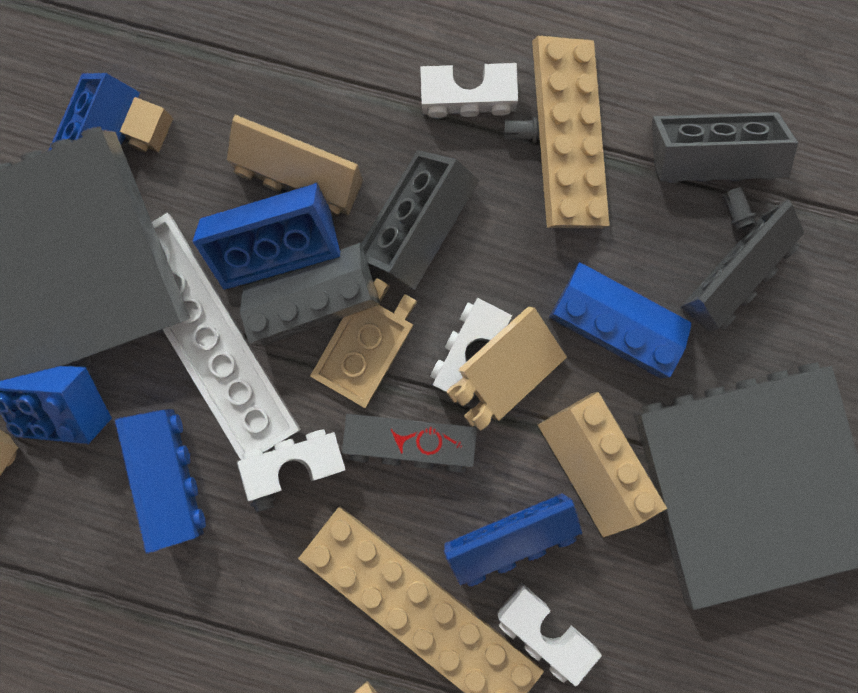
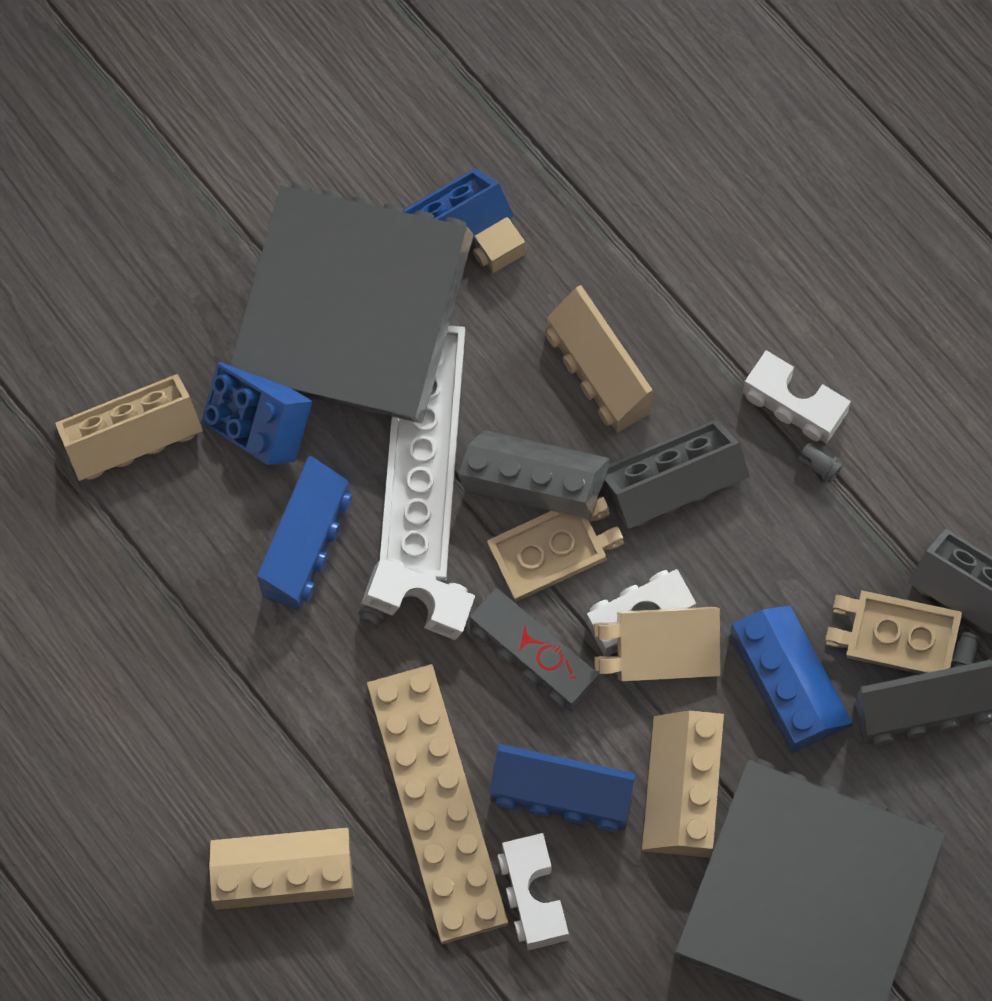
camera: 30 degrees right, 15 degrees down
blue slope [192,183,340,290] -> none
tan plate [532,36,609,228] -> none
none -> tan tile [825,590,962,674]

